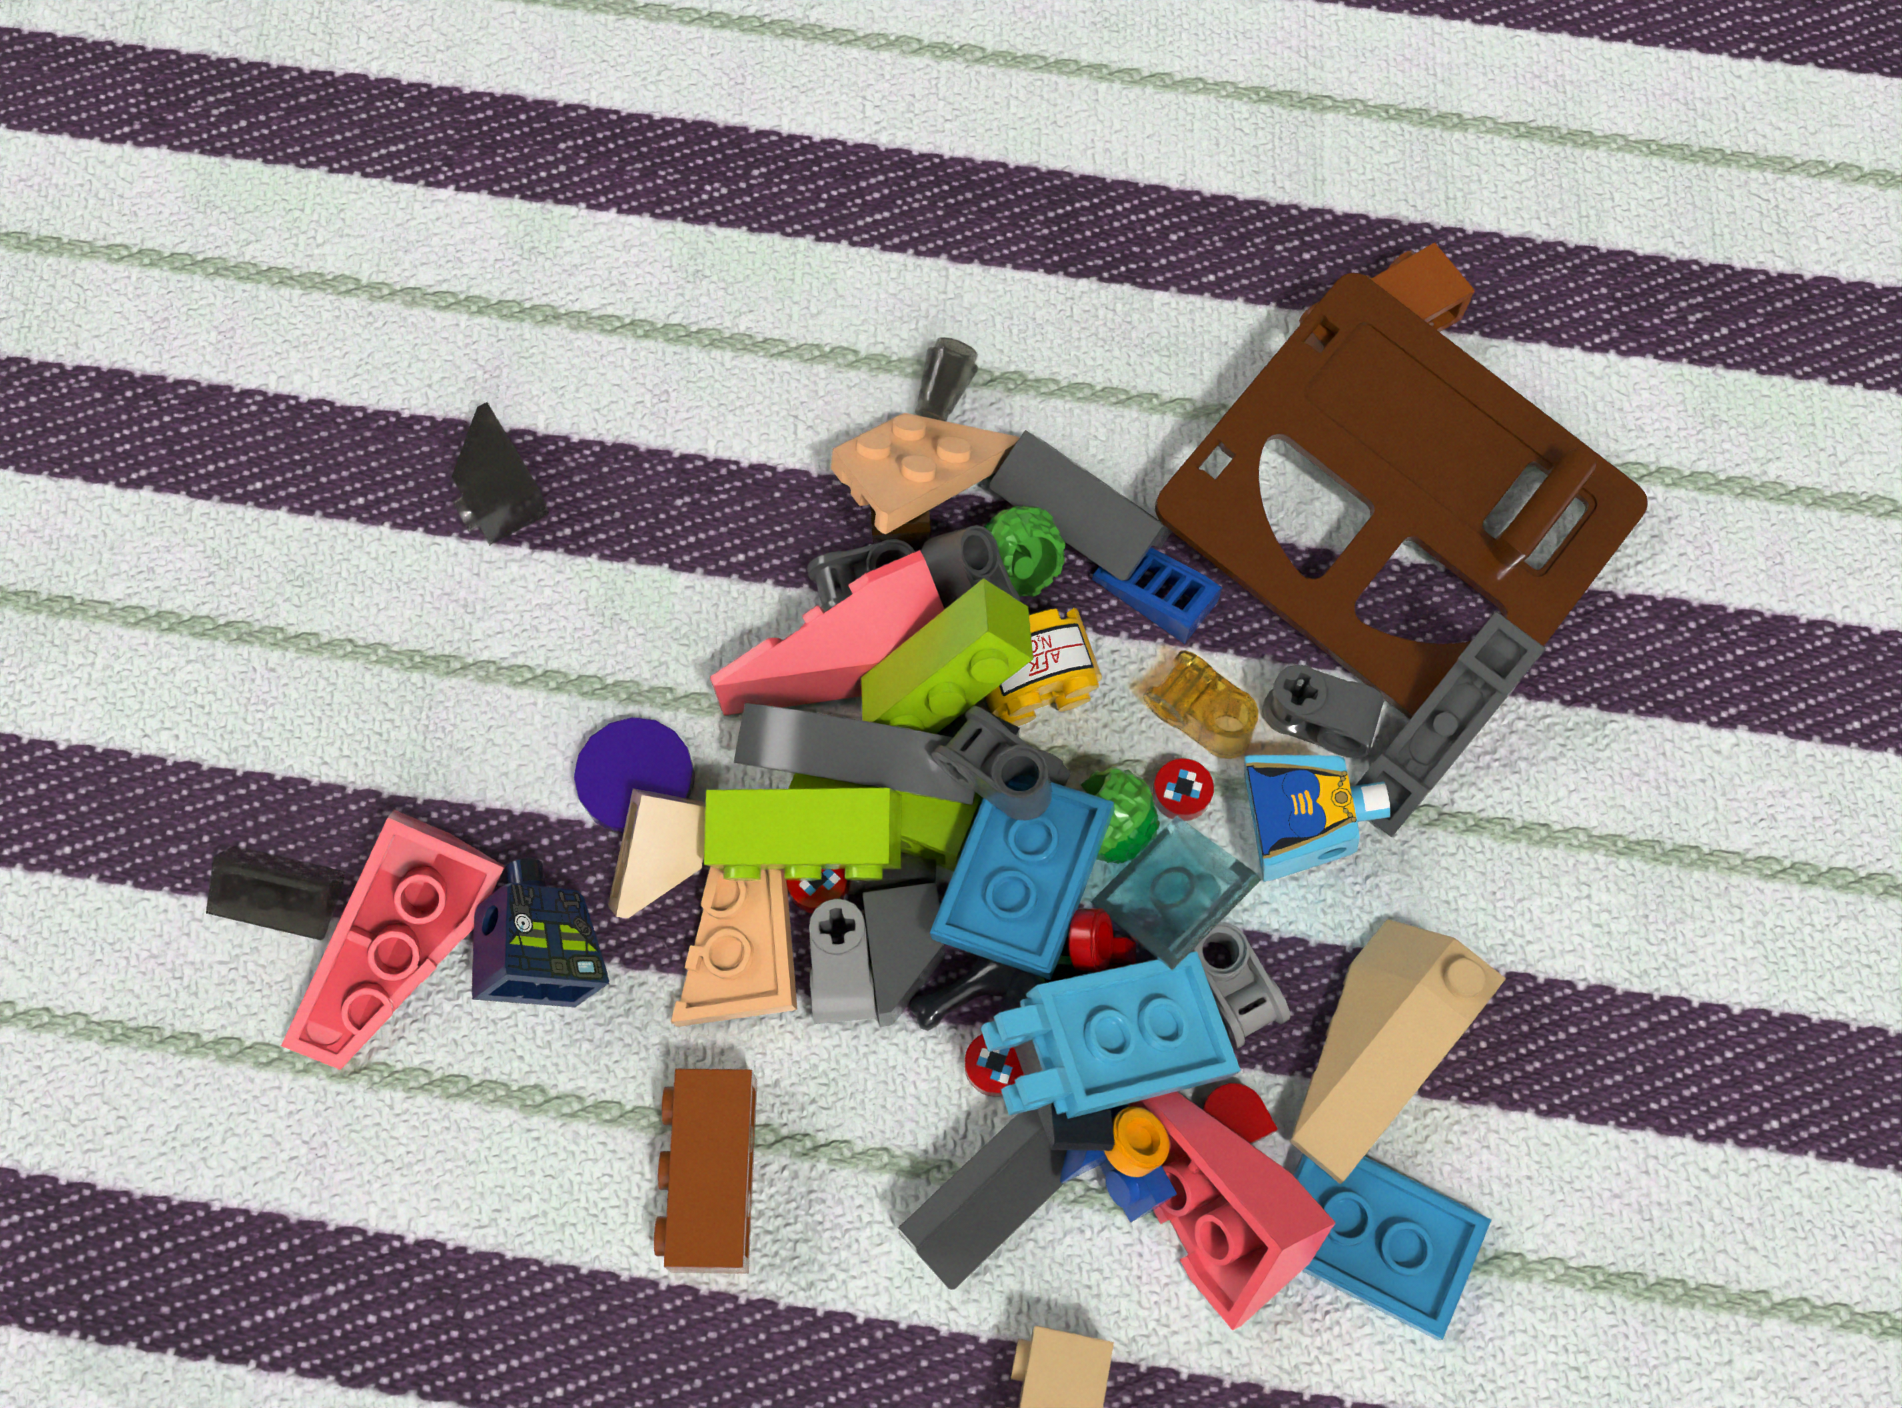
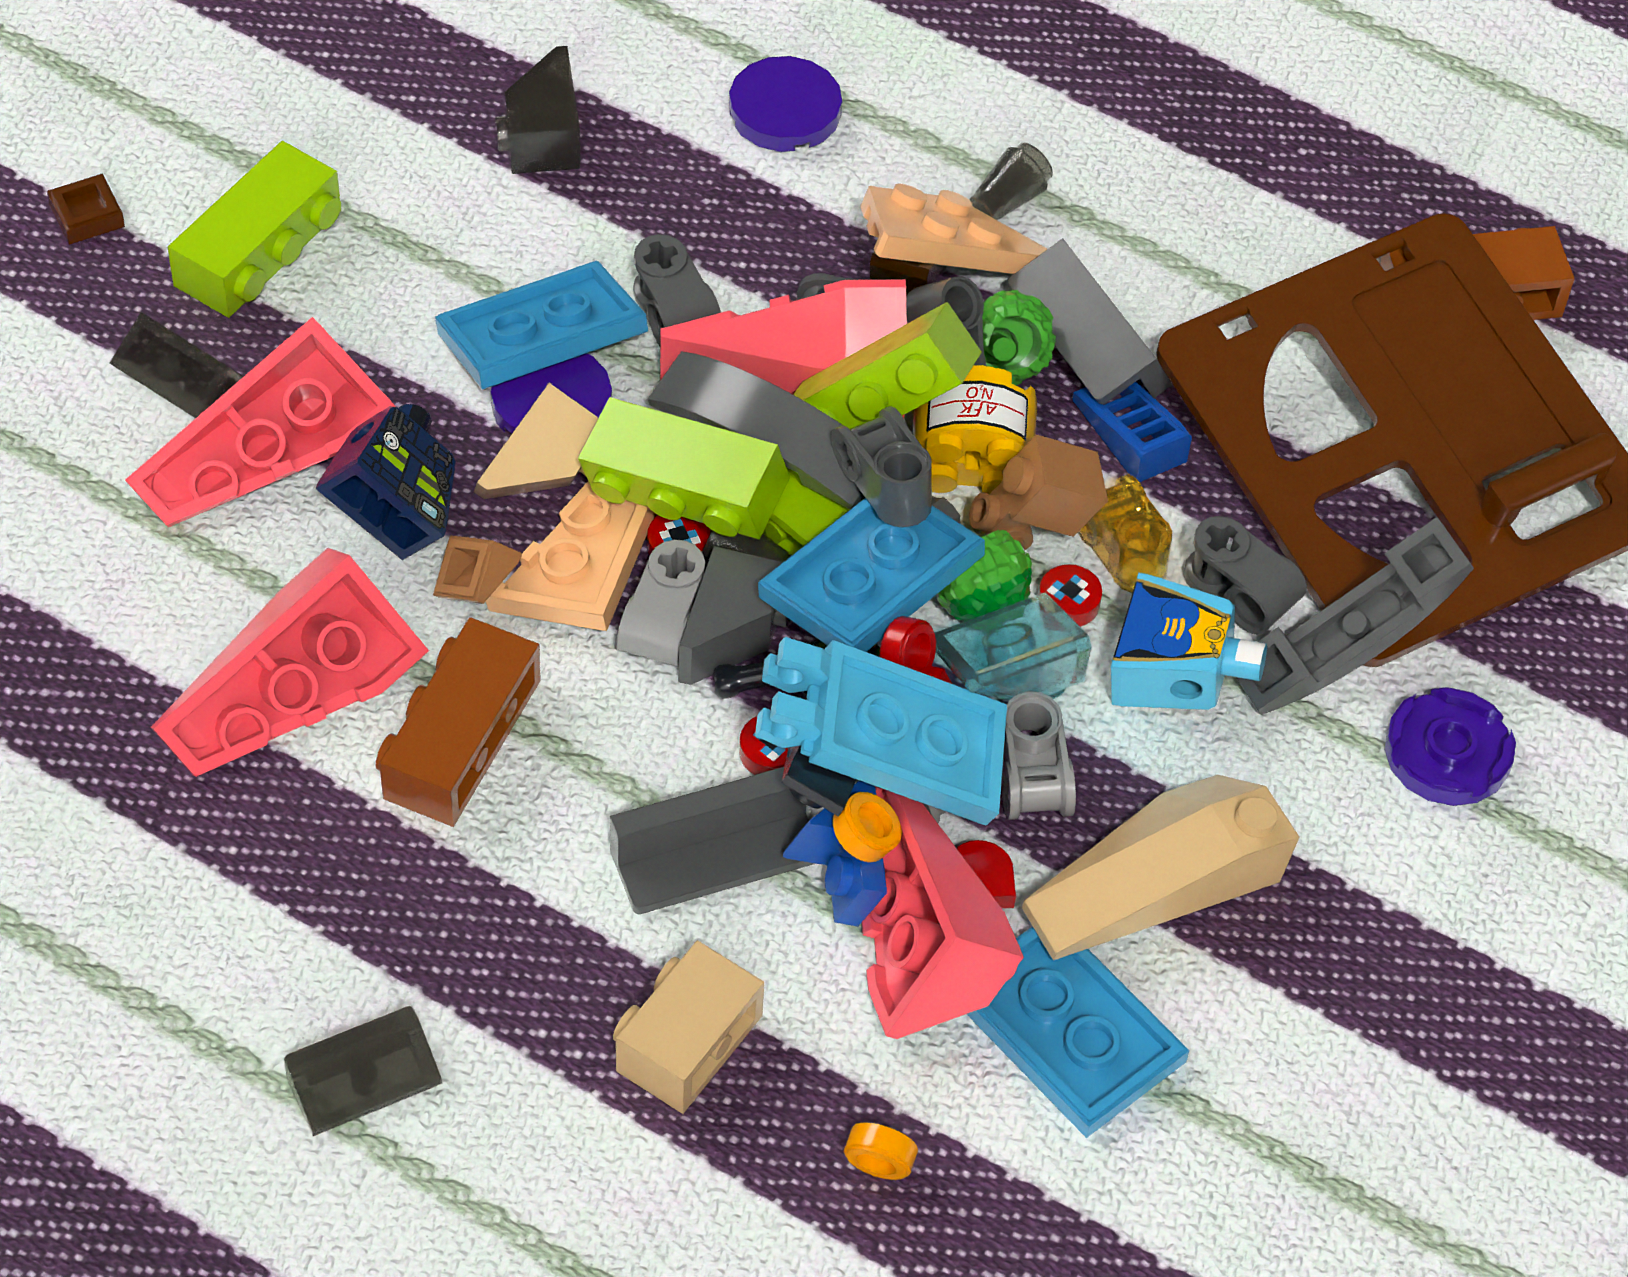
camera: 20 degrees right, 15 degrees down
none -> reddish brown tile [47,173,125,245]
none -> coral wedge [151,548,429,777]
none -> lime brick [167,140,341,318]
none -> medium nougat slope [433,535,522,604]
none -> dark azure tile [435,261,648,390]
none -> dark grey piece [633,234,721,346]
none -> dark purple tile [729,56,842,152]
none -> medium nougat brick [969,434,1108,550]
none -> dark purple tile [1384,687,1516,806]

